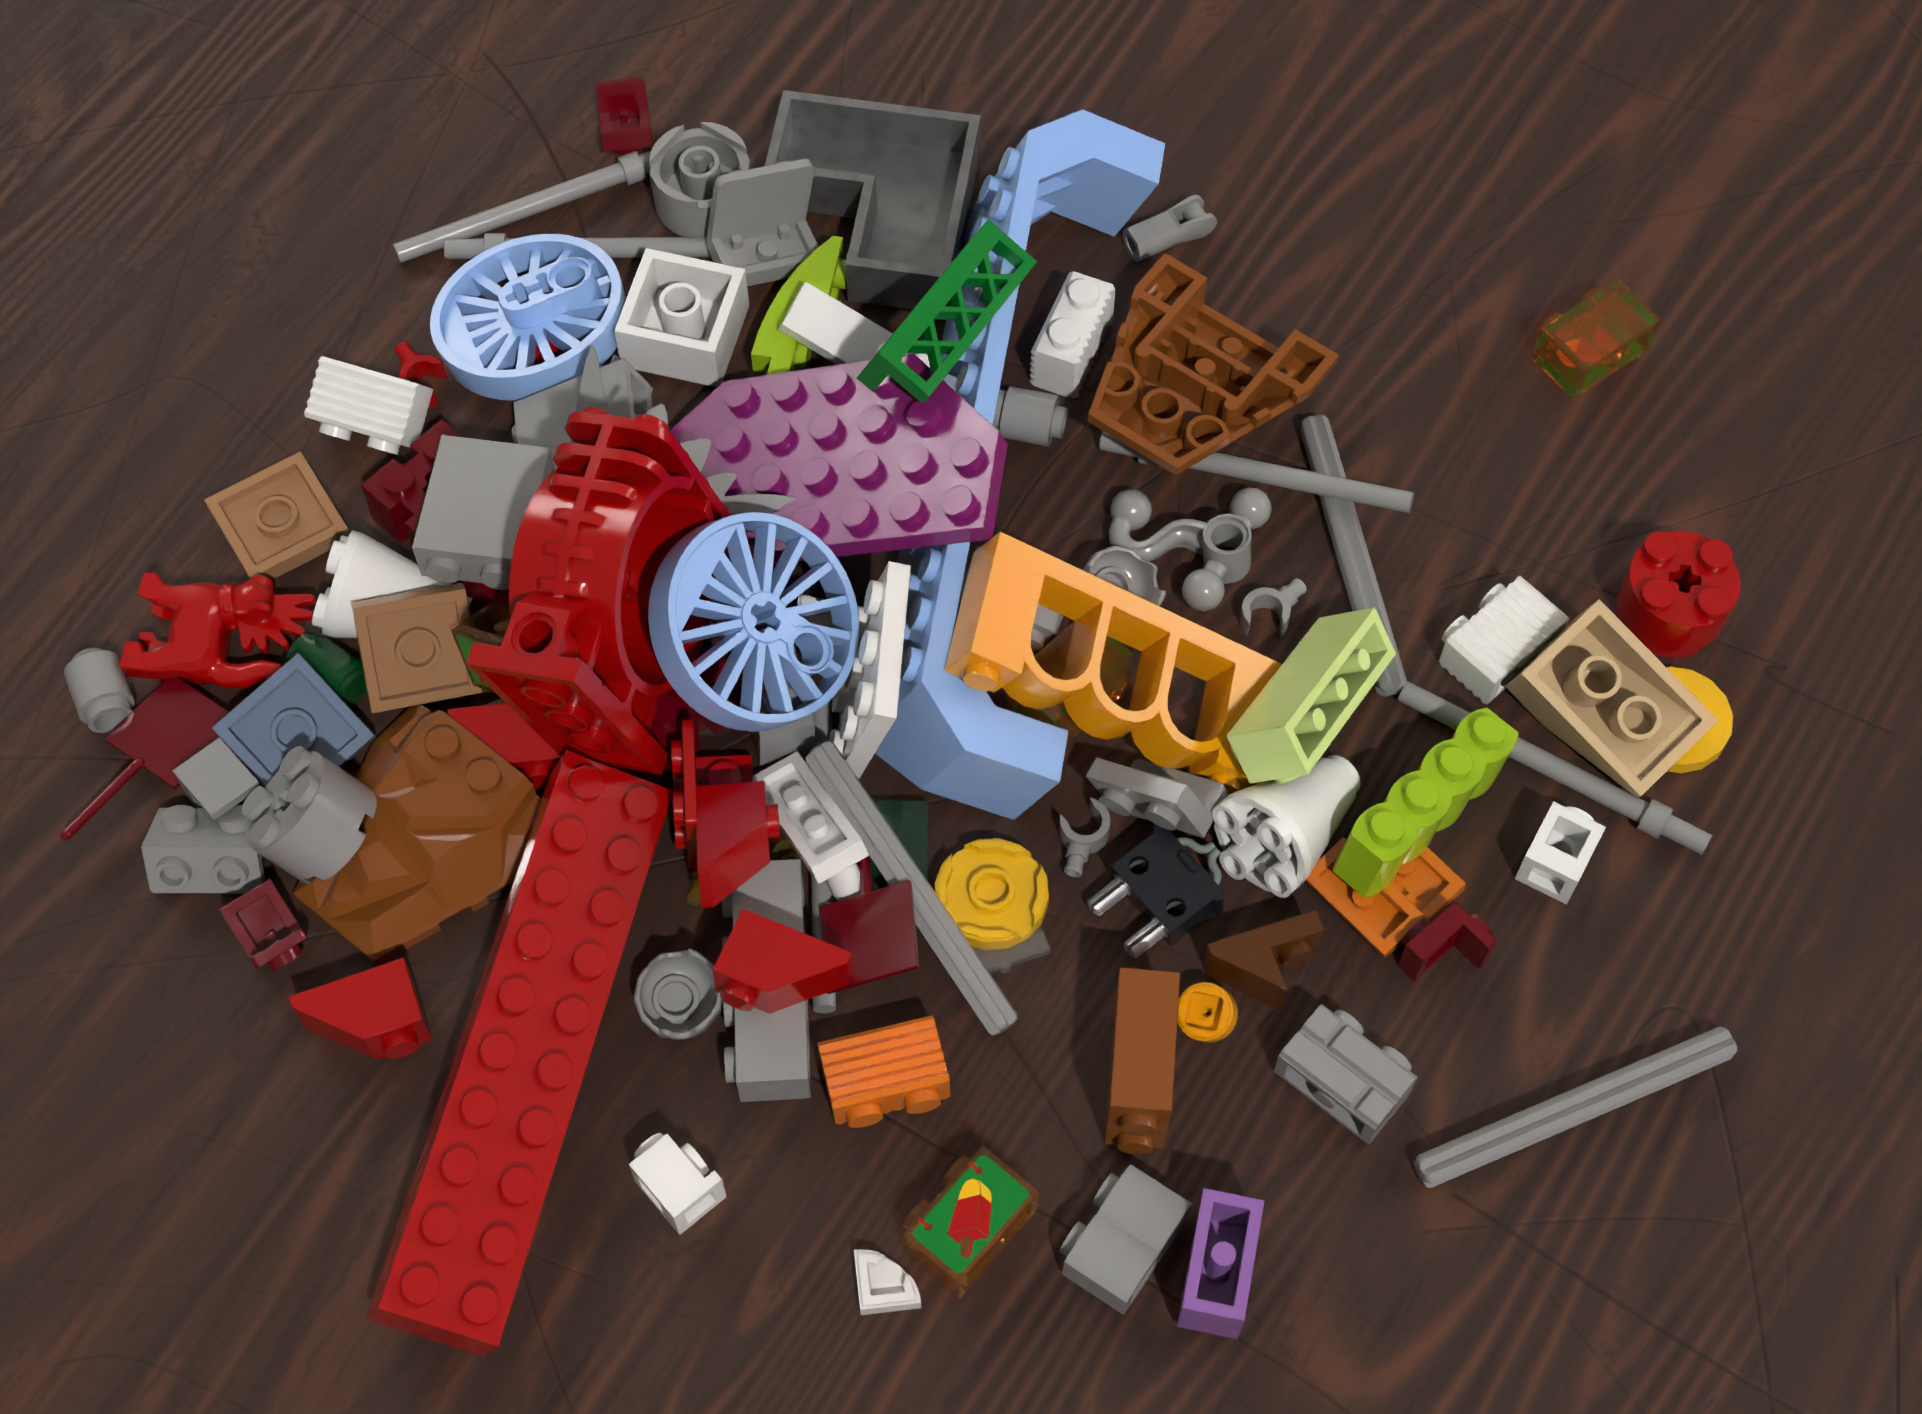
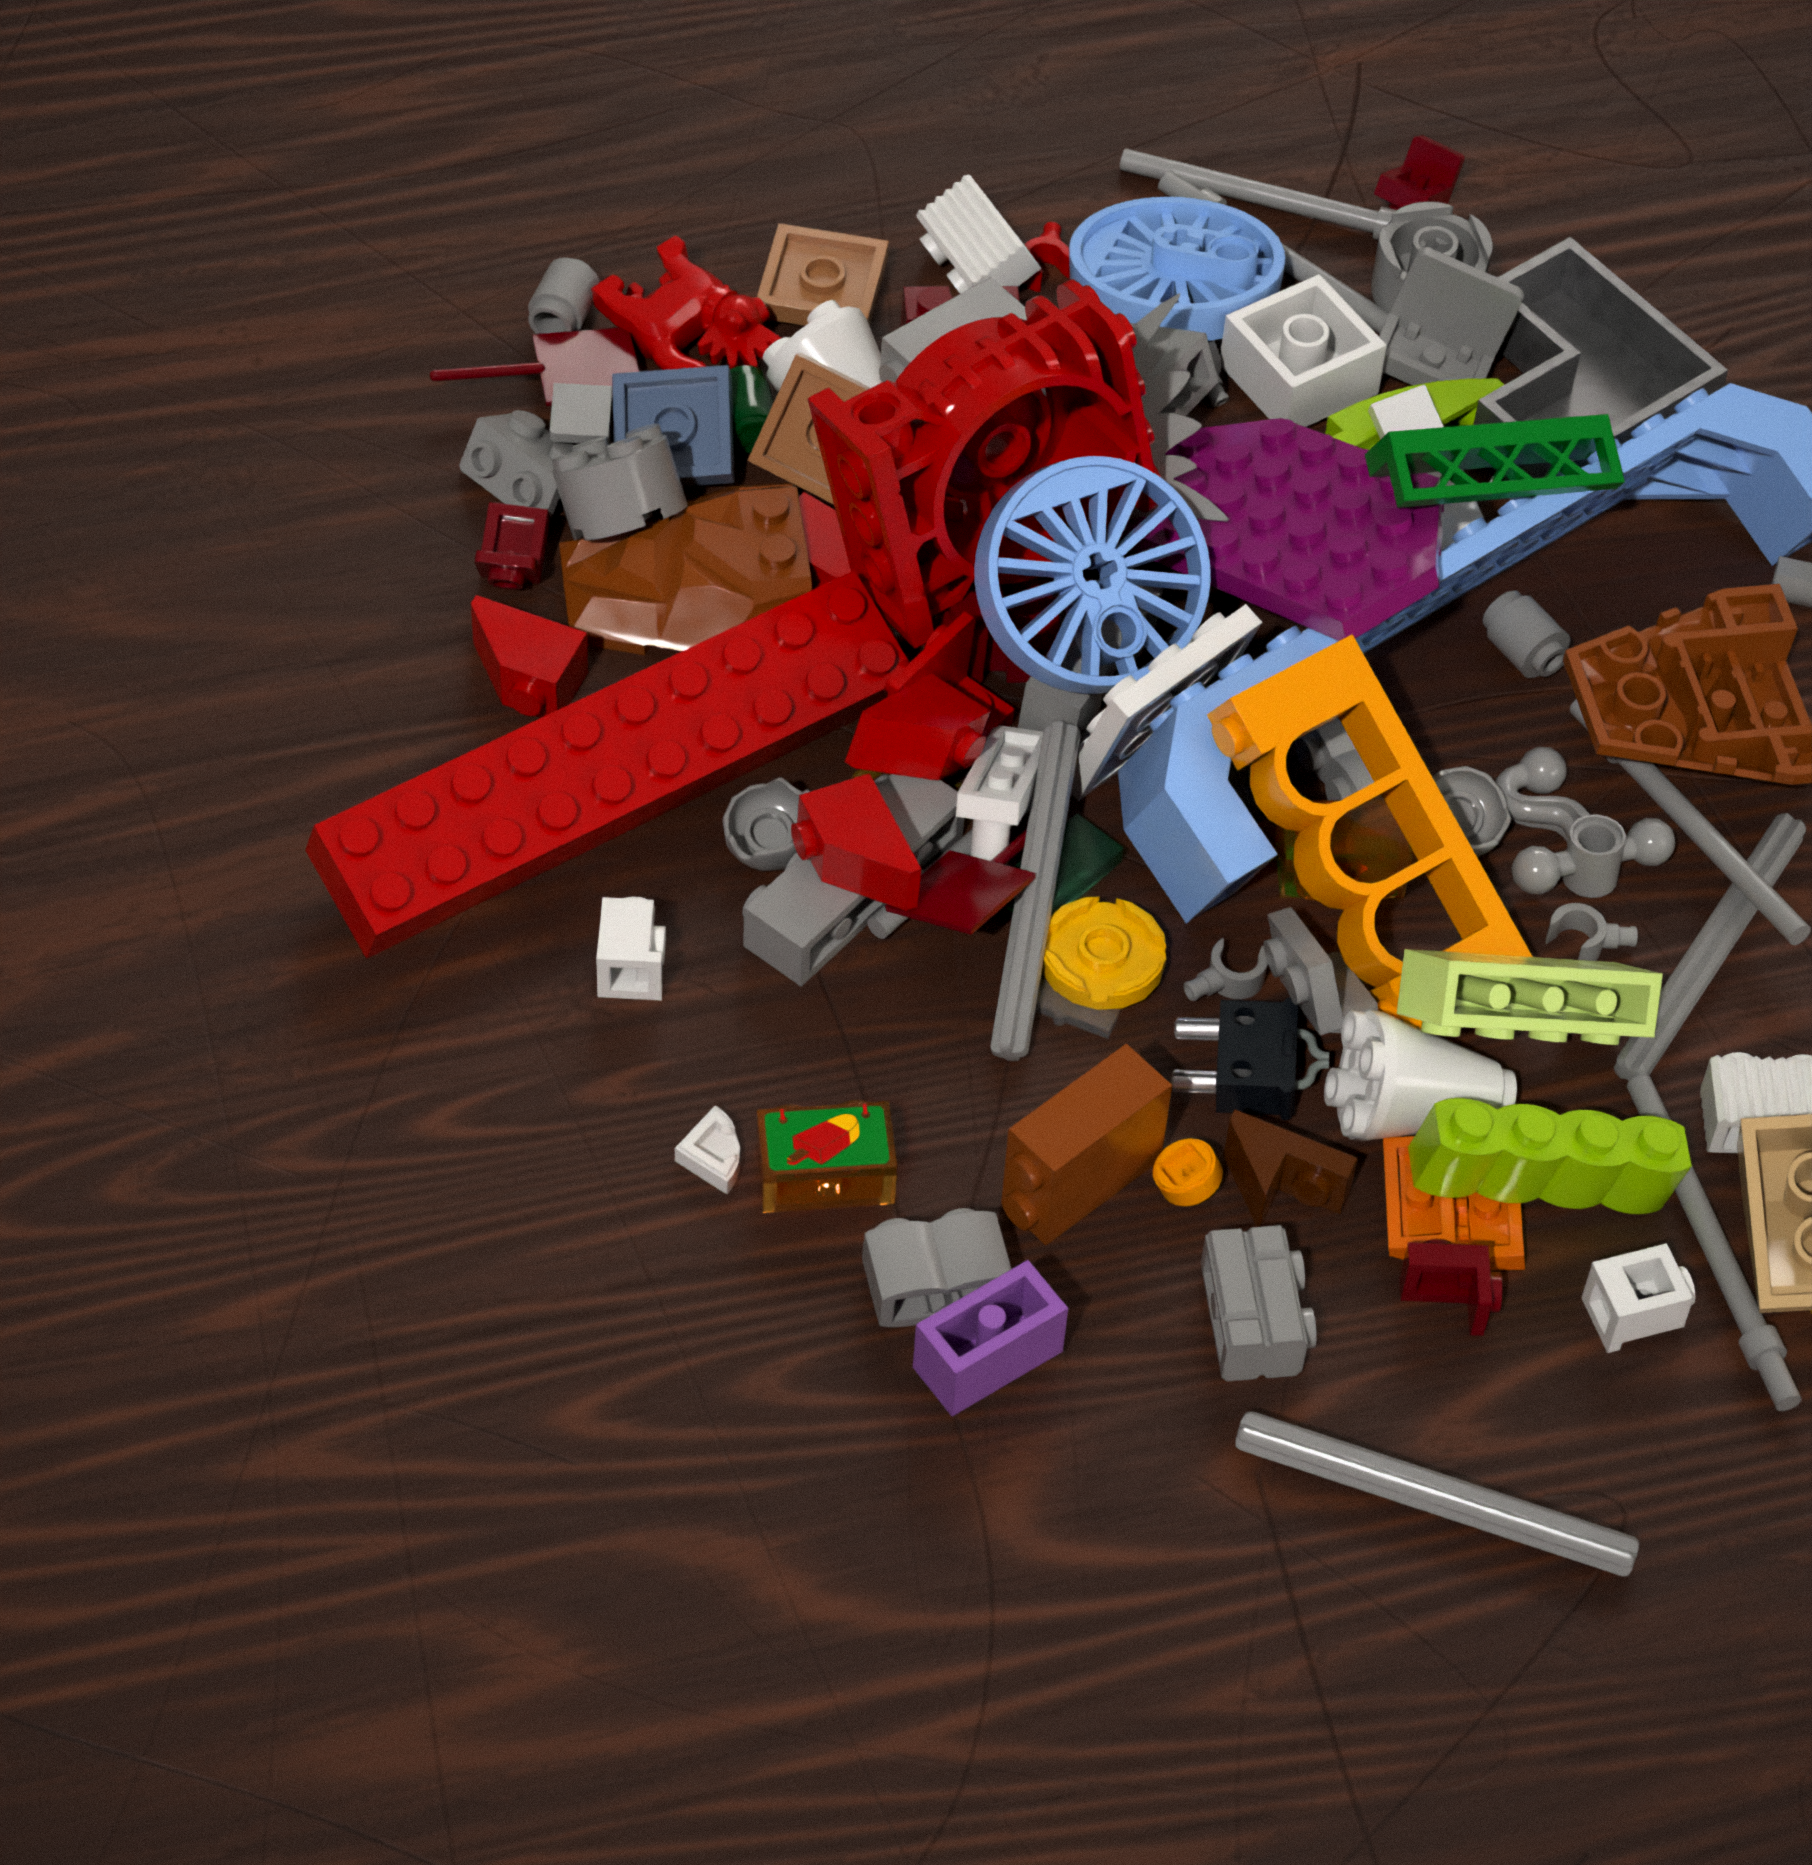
camera: 40 degrees right, 10 degrees down
orange brick [817,1015,950,1128] -> none
white brick [1029,271,1115,399] -> none

